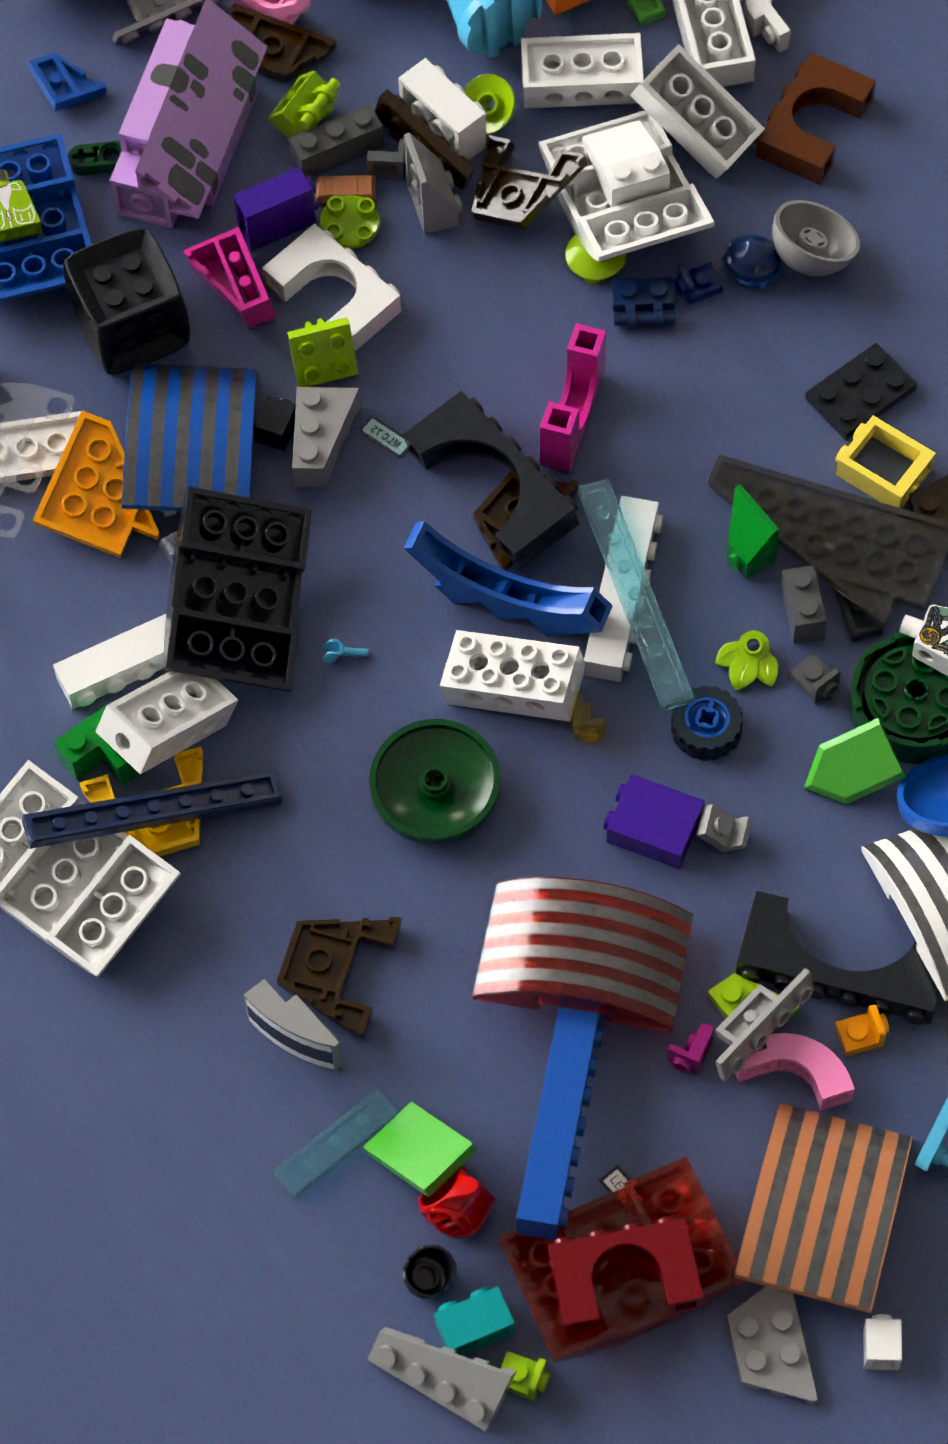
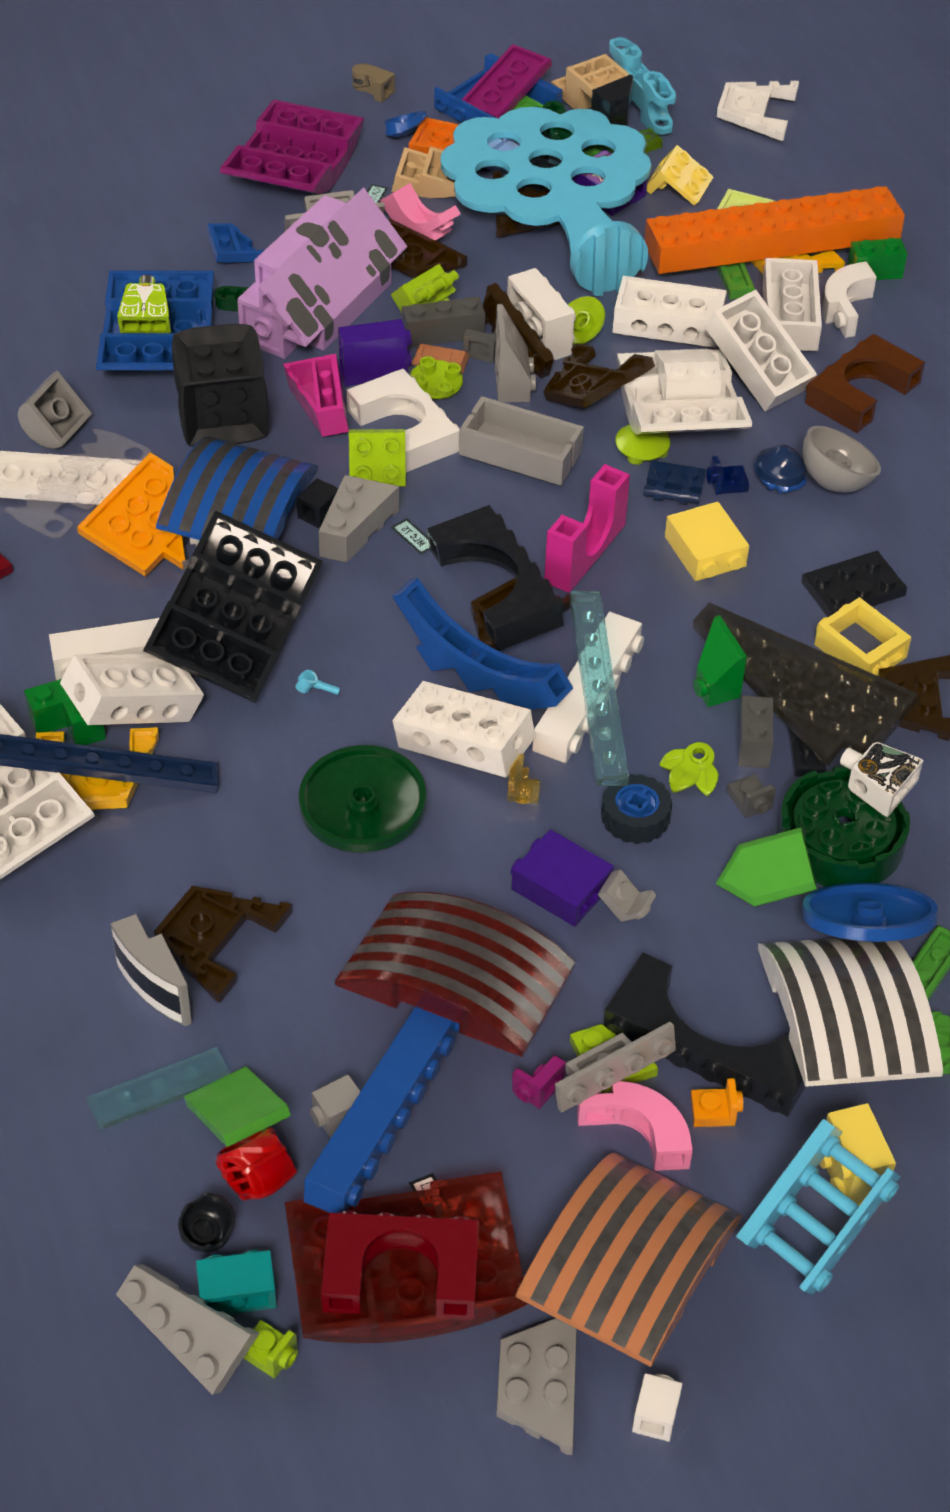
camera: 10 degrees right, 15 degrees down
none -> light grey brick [309,1074,360,1137]
none -> light grey piece [459,396,584,486]
none -> light yellow brick [665,502,749,581]

